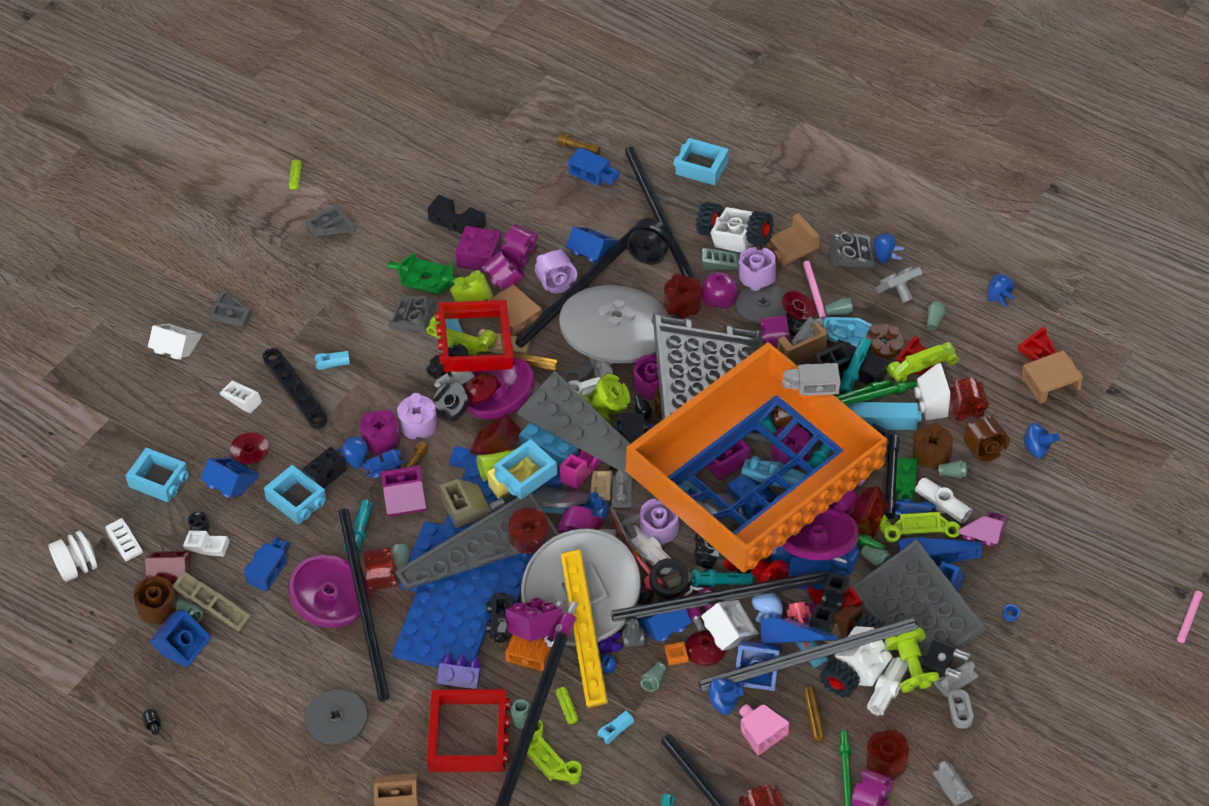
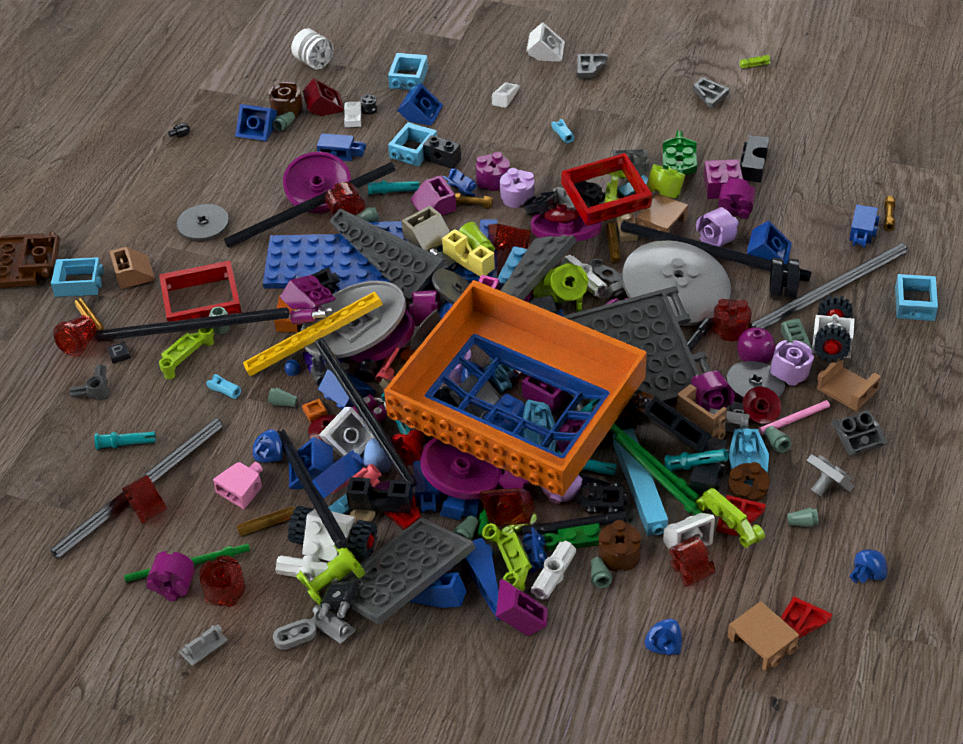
camera: 75 degrees right, 5 degrees down
white slope [105,518,143,562] -> none
dark tan slope [172,571,251,632] -> none
dark red dish [230,432,269,464] -> none
black plate [262,348,328,429] -> none
blue piece [336,436,368,469] -> none
plate [436,653,481,689] -> none
magenta brick [482,249,525,290] -> none
medium azure window [494,439,557,500] -> none
clear red brick [507,508,548,554] -> none
lime axle [556,687,578,724] -> none
black tyre [649,558,688,599] -> none
light grey hinge [782,363,840,396] -> none
reddish brown slope [834,605,862,638] -> none
blue piece [873,233,904,265] -> none
reddish brown brick [964,416,1010,463] -> none
blue hinge [1002,604,1020,622] -> none

